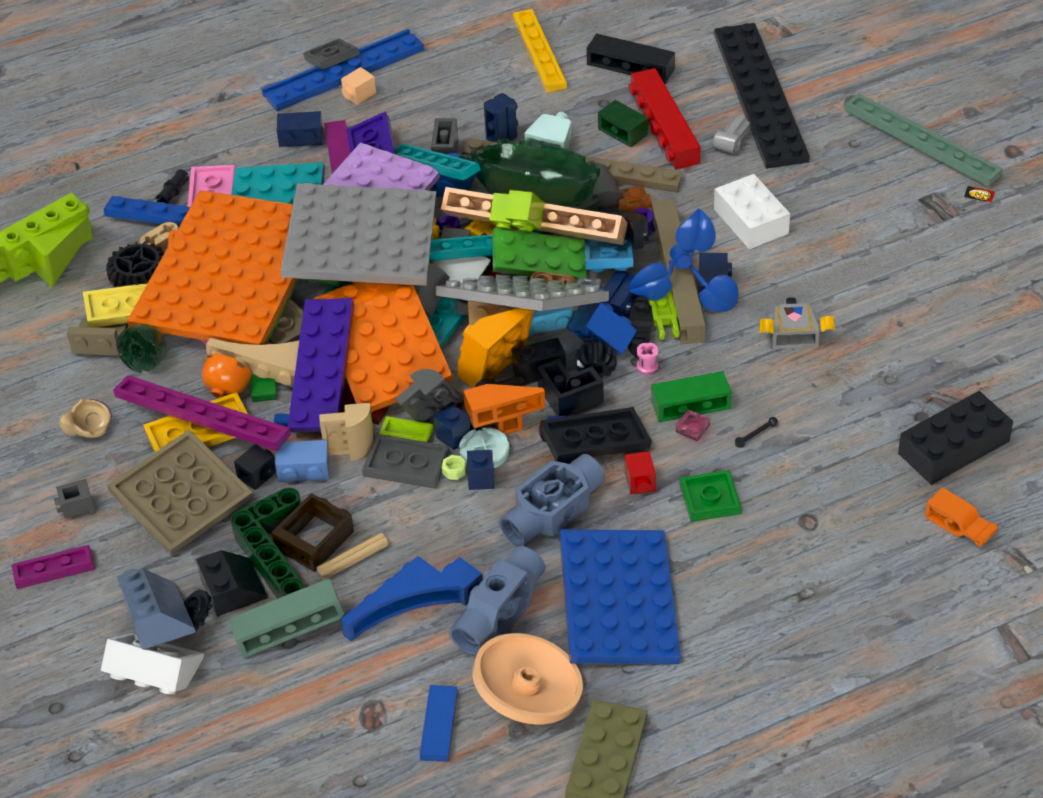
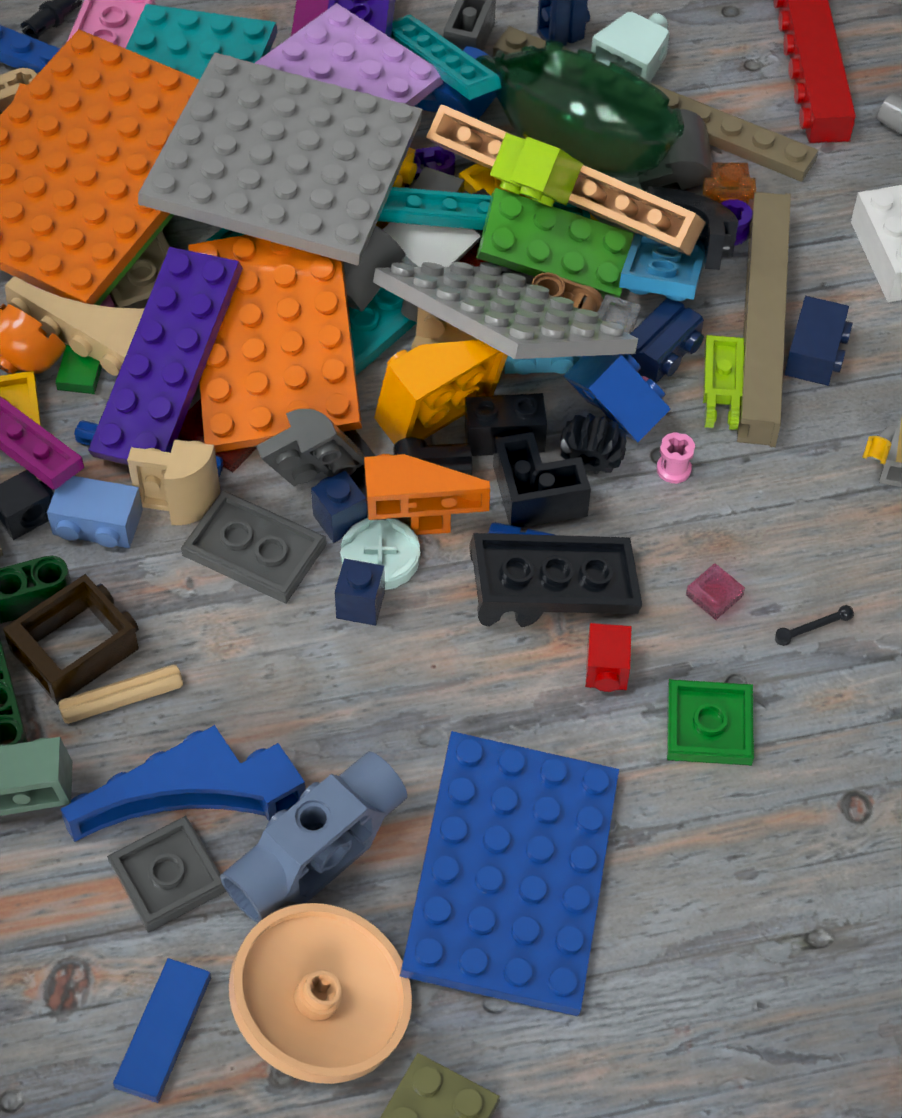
camera: 10 degrees right, 10 degrees up
lime tile [379,416,434,442] -> none
yellowish green tile [442,455,467,480] -> none
sand blue brick [499,454,605,546] -> none
dark green brick [598,100,648,147] -> none
blue plant [628,208,738,312] -> none
black piece [628,296,652,357] -> none
green brick [651,371,732,422] -> none
none -> dark grey tile [107,816,227,933]

